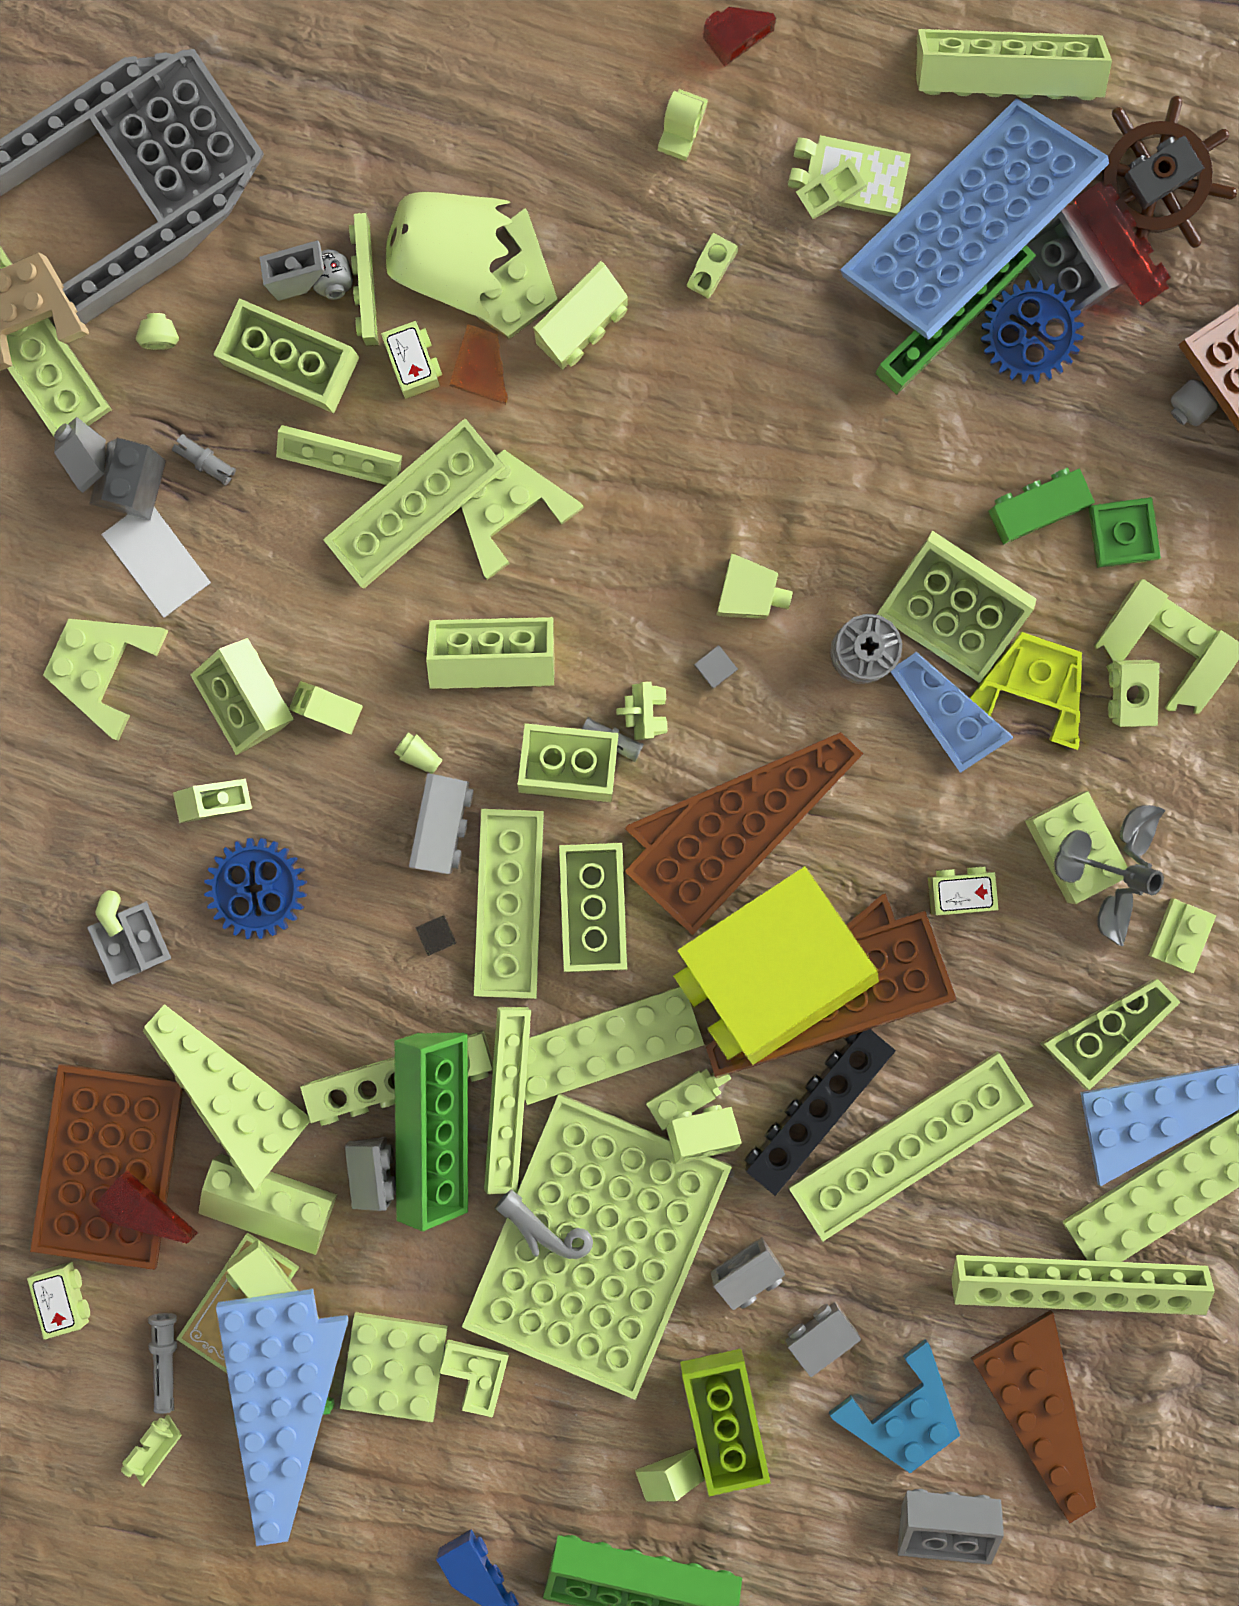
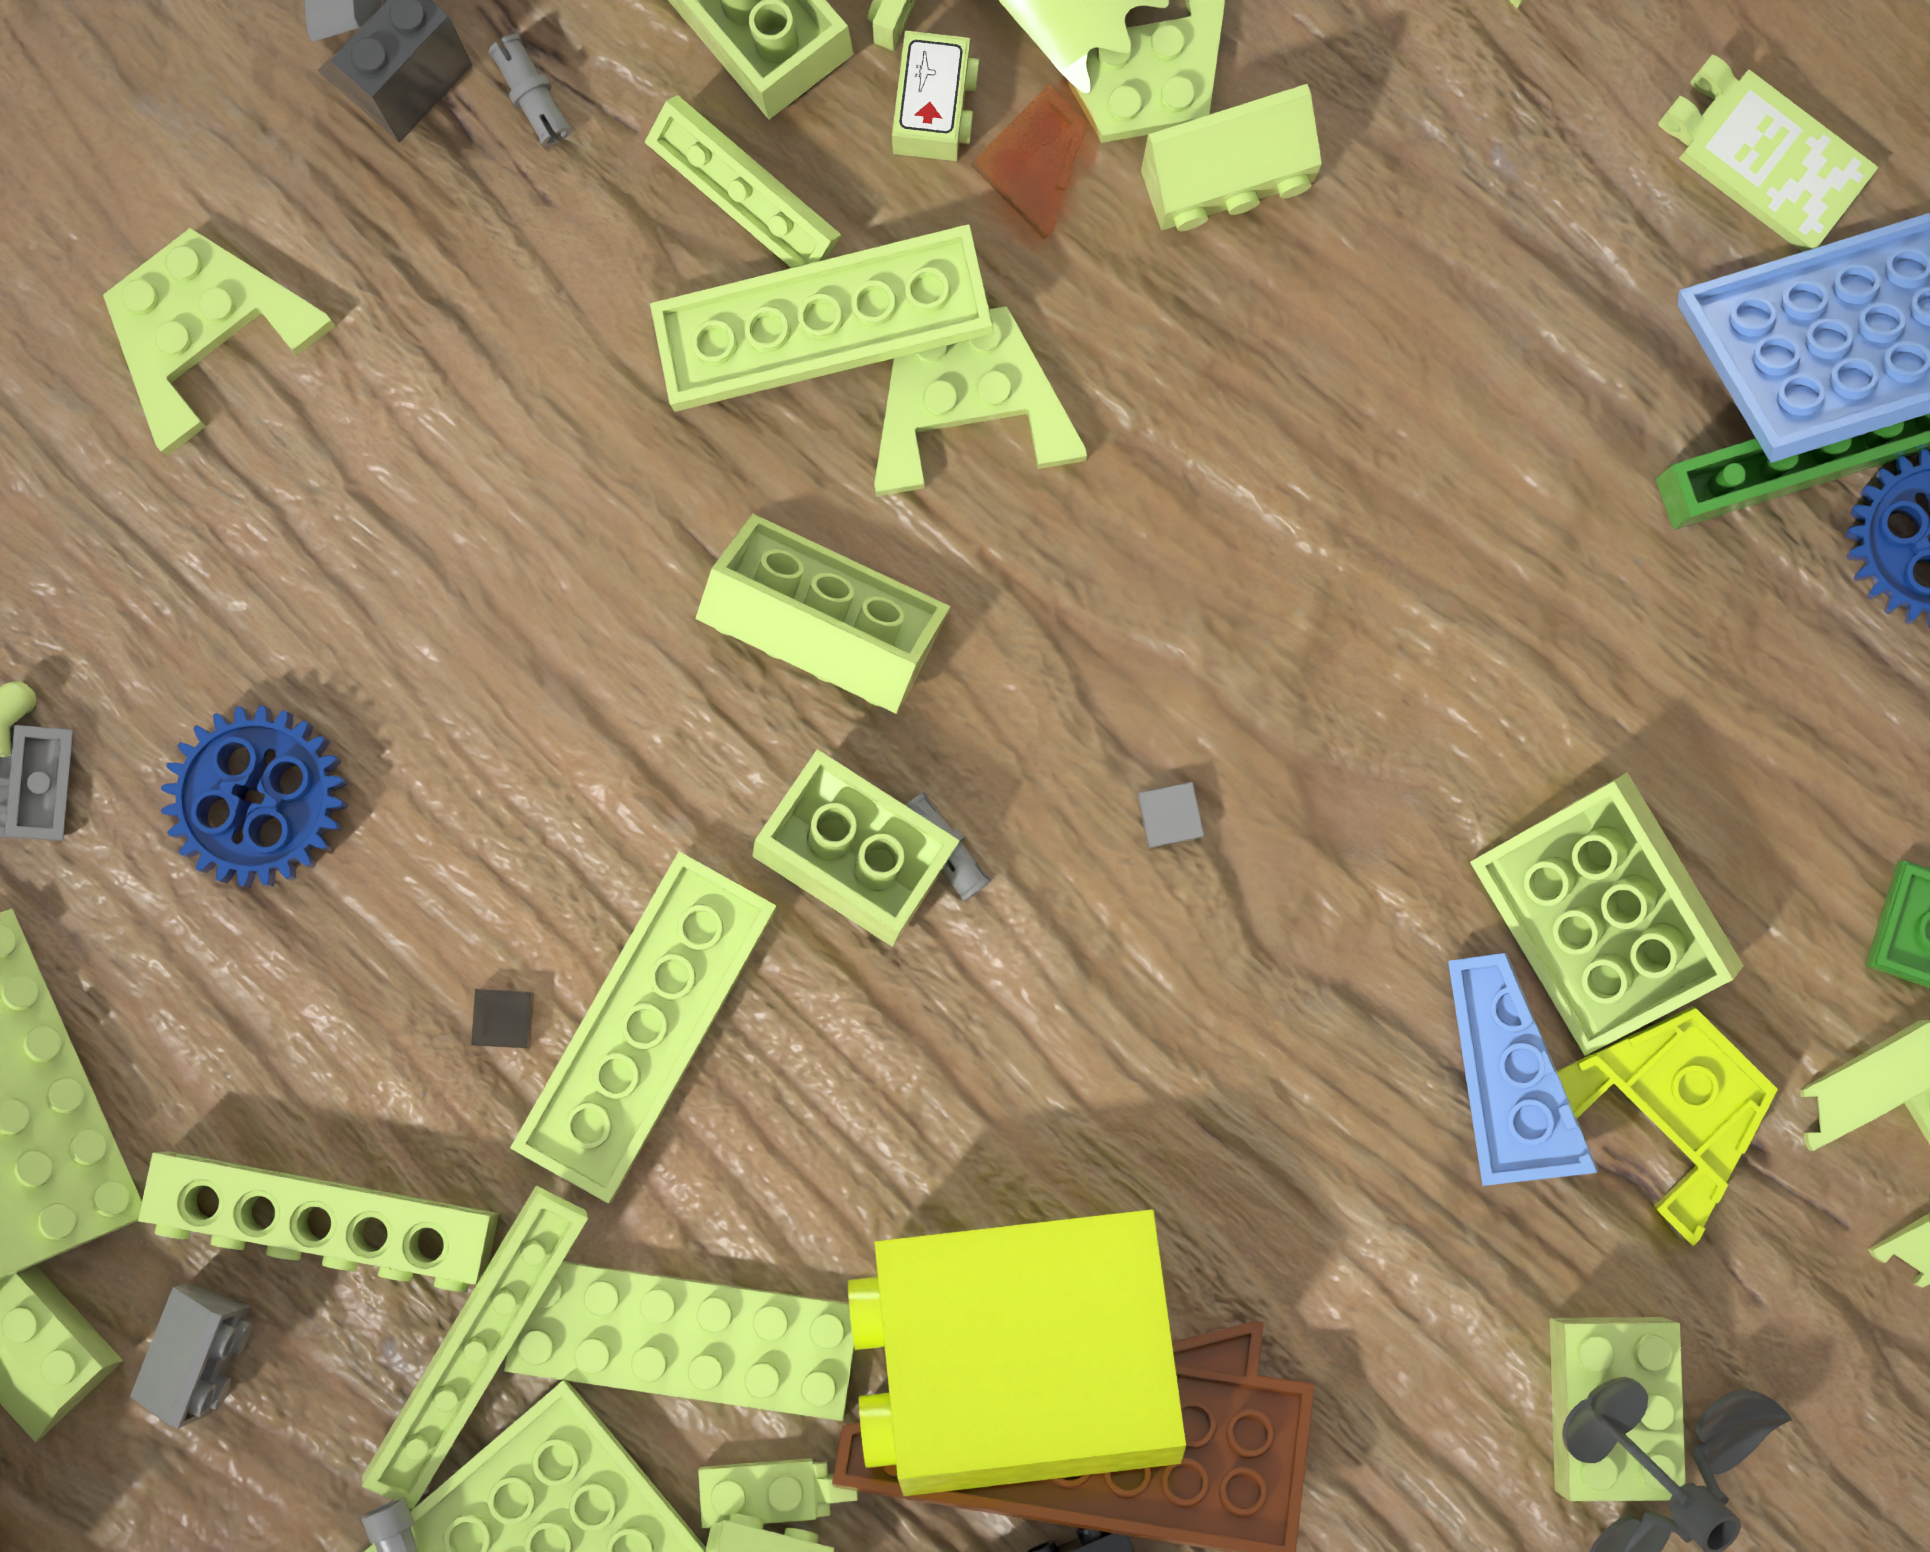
camera: 25 degrees right, 5 degrees down
white sticker [102,507,211,618] -> none
yellowish green slope [173,779,252,823] -> none
yellowish green slope [191,638,294,755] -> none
yellowish green tile [289,681,363,735] -> none
yellowish green cone [394,732,442,774] -> none
bright green slope [394,1033,468,1232] -> none
light grey slope [409,773,474,874] -> none
yellowish green brick [559,843,627,972] -> none
yellowish green hips [616,682,668,740] -> none
dark orange wing [624,732,864,935] -> none
yellowish green leg [687,233,738,299] -> none
yellowish green torso [717,554,793,619] -> none
yellowish green slope [796,158,867,219] -> none
light grey wheel [830,614,902,684] -> none
brick [928,867,999,915] -> none
bright green brick [988,468,1095,545] -> none
yellowish green brick [1108,660,1160,727] -> none

